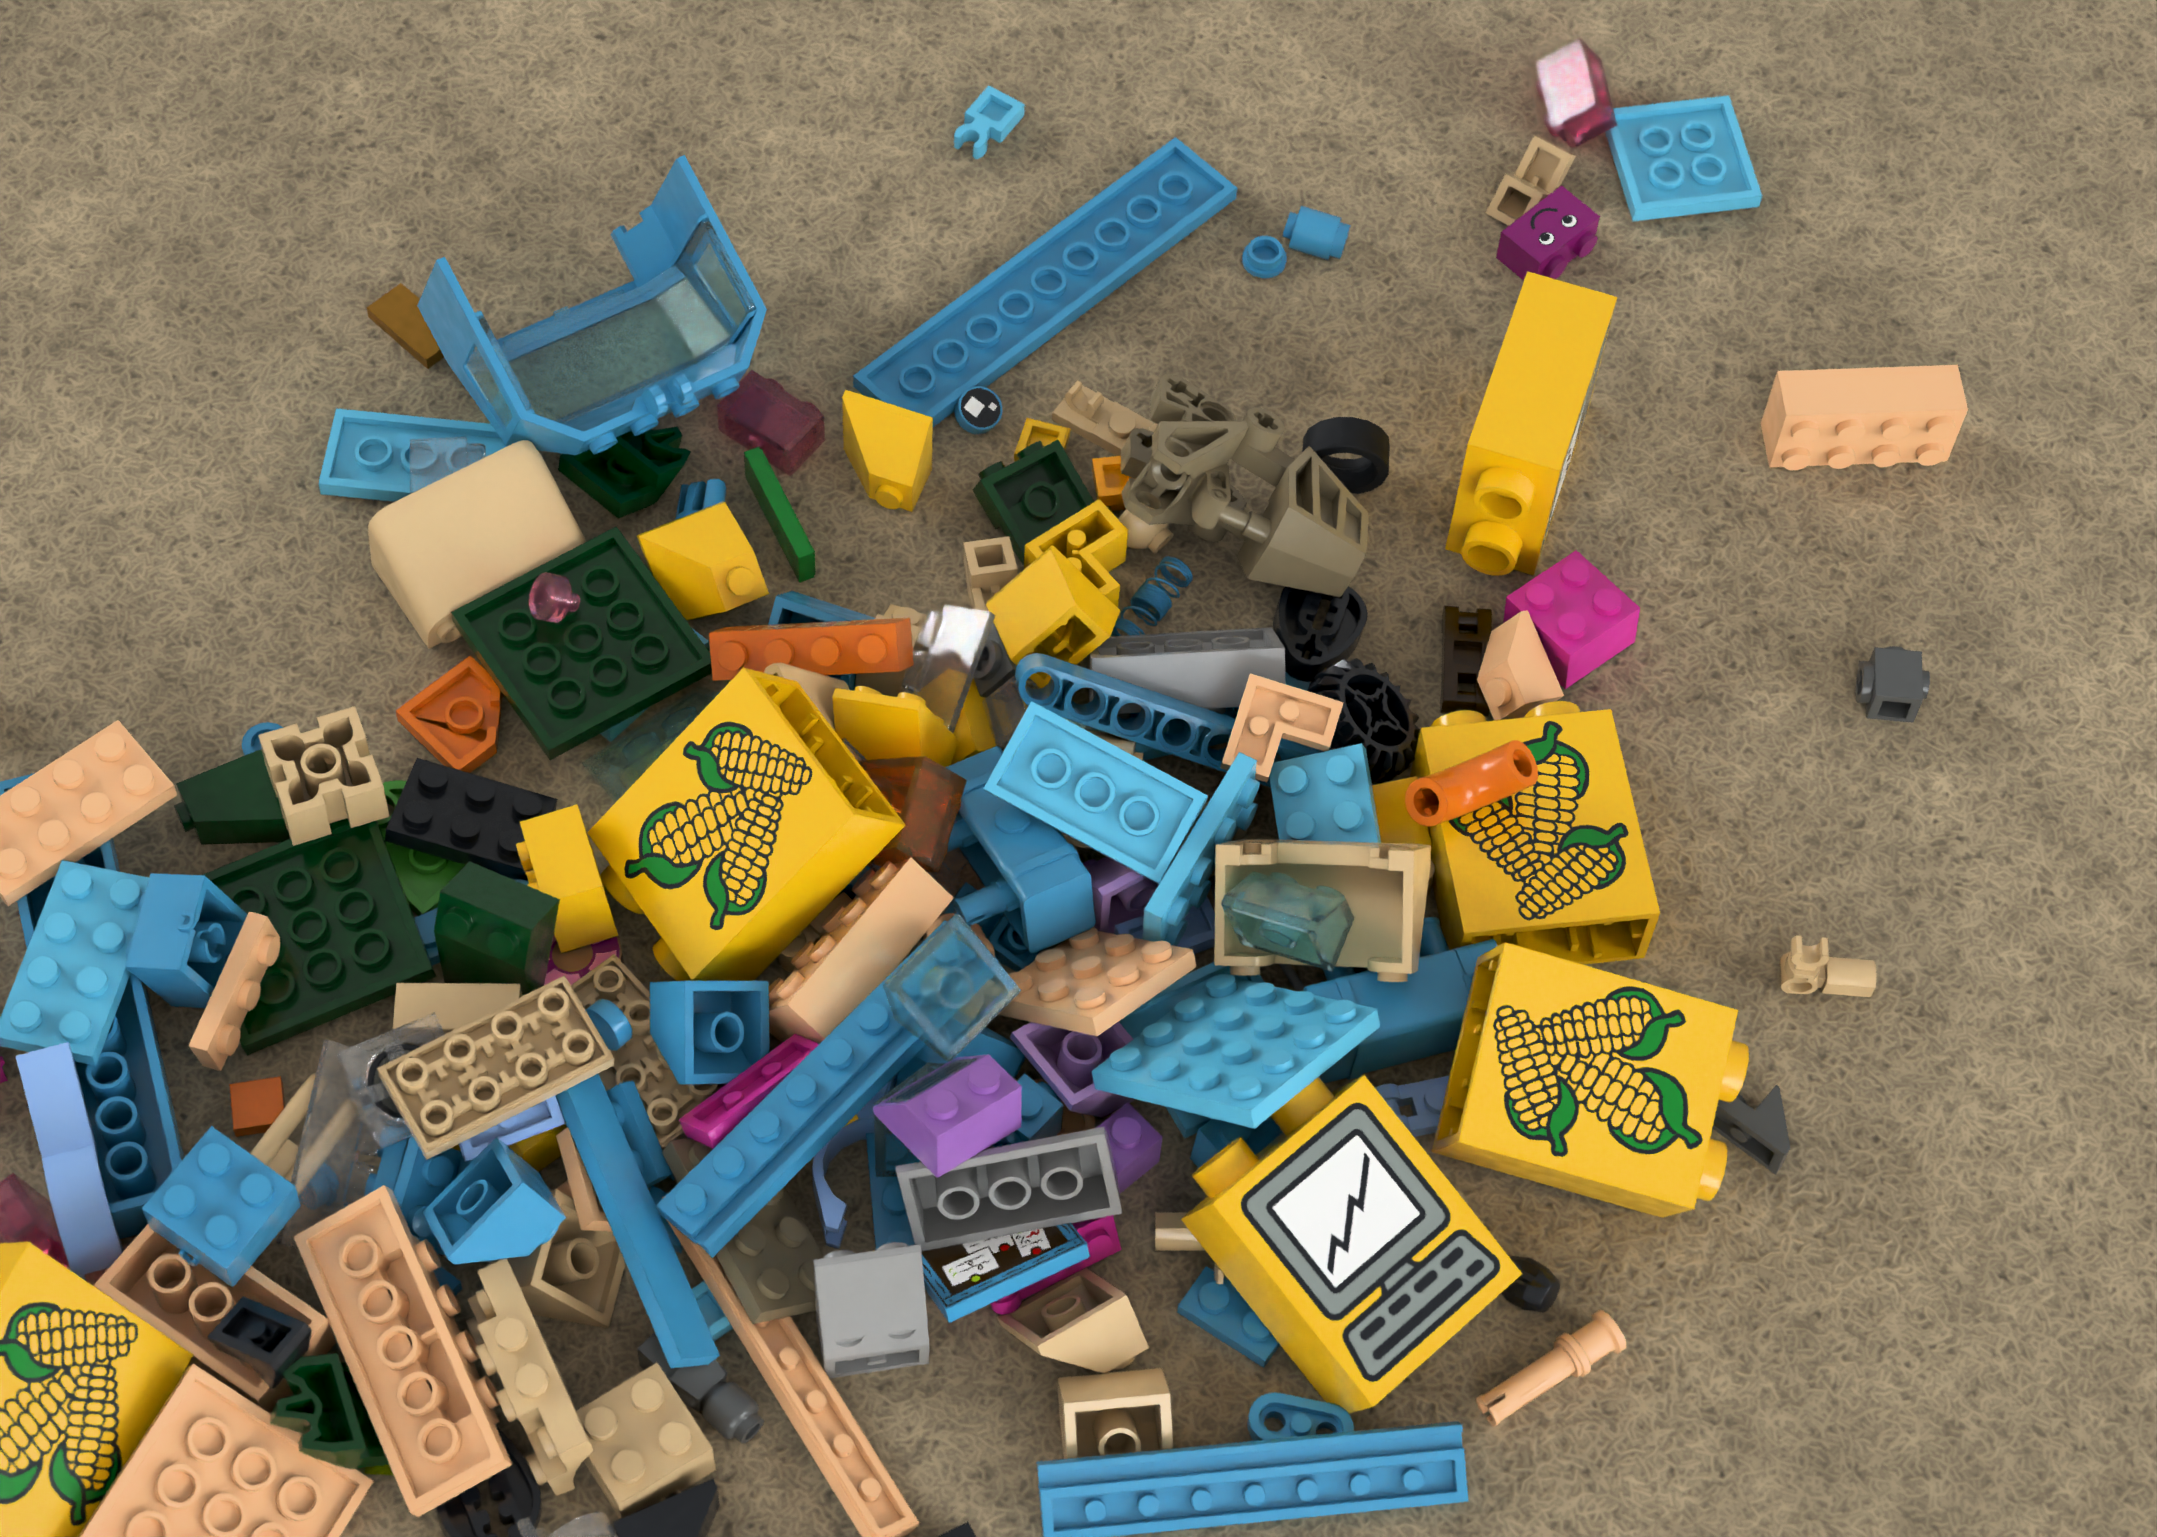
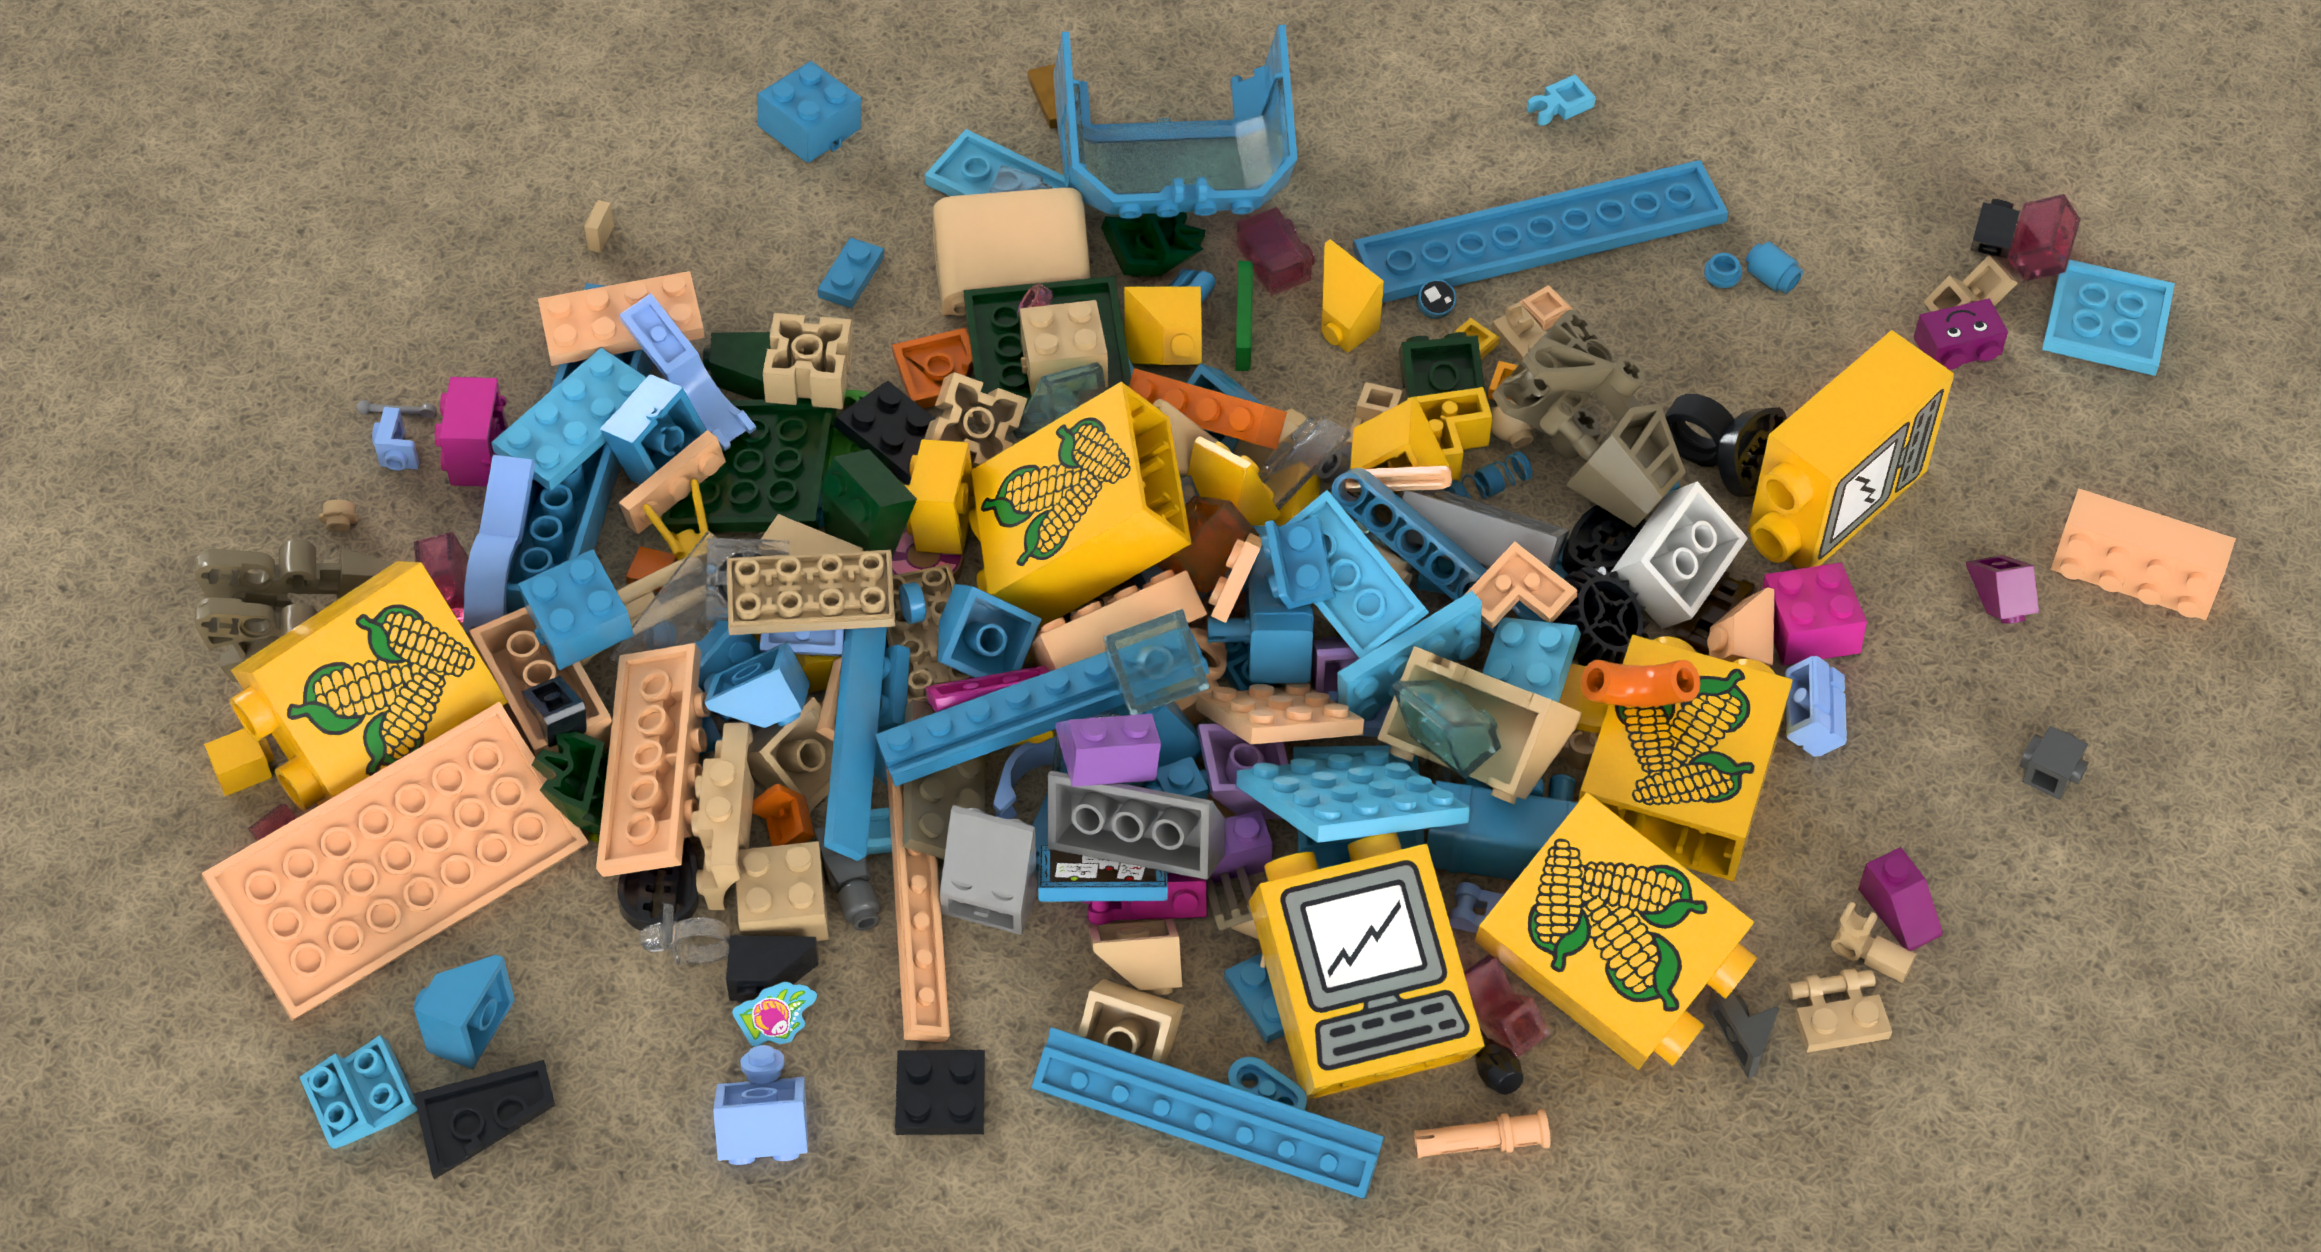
camera: 30 degrees right, 5 degrees down
none -> light blue piece [619,293,756,451]
none -> yellow plant [643,479,714,566]
none -> orange bracket [752,784,815,846]
none -> dark azure brick [757,61,861,163]
none -> dark azure plate [817,237,885,309]
none -> tan brick [924,372,1028,469]
none -> clear light blue slope [1013,362,1106,438]
none -> tan brick [1020,300,1108,396]
none -> dark tan tile [1206,867,1253,931]
none -> light nougat plate [1208,533,1262,623]
none -> dark azure bracket [1261,517,1336,609]
none -> light nougat axle [1345,466,1453,493]
none -> clear pink slope [1464,955,1550,1057]
none -> light nougat tile [1519,285,1572,331]
none -> white brick [1611,481,1748,629]
none -> black piece [1718,407,1787,497]
none -> light blue brick [1785,656,1847,757]
none -> tan plate [1787,968,1892,1052]
none -> magenta slope [1858,847,1943,951]
none -> magenta slope [1966,555,2039,624]
none -> black slope [1970,199,2020,259]

